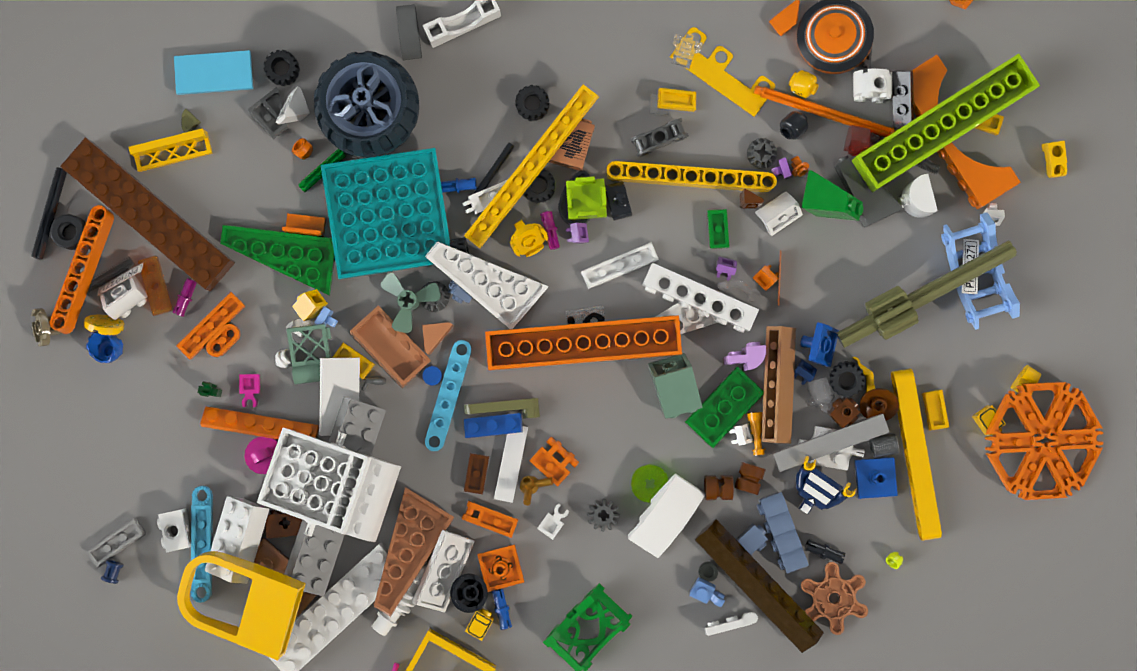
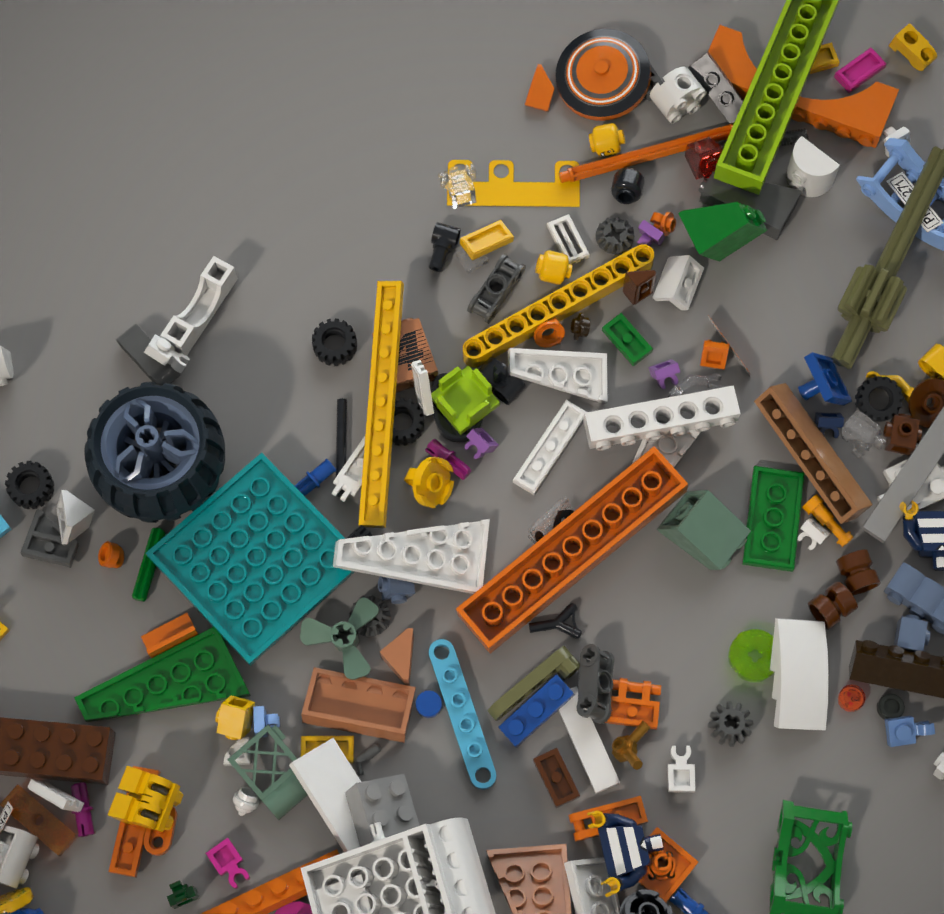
camera: 35 degrees left, 15 degrees down
lavender brick [723,342,766,371] -> none
none -> white tile [27,779,84,812]
none -> yellow hips [108,766,183,832]
none -> white plate [144,334,190,373]
none -> white tile [411,360,434,416]
none -> black pin [429,222,461,272]
none -> white wing [508,348,608,404]
none -> black piece [528,603,582,639]
none -> orange piece [534,318,565,348]
none -> yellow head [535,250,573,285]
none -> white tile [547,214,590,264]
none -> dark brown plate [570,312,590,341]
none -> dark grey piece [576,644,614,724]
none -> torso [587,811,664,897]
none -> dark pink tile [834,47,886,93]
none -> clear red tile [838,684,866,712]

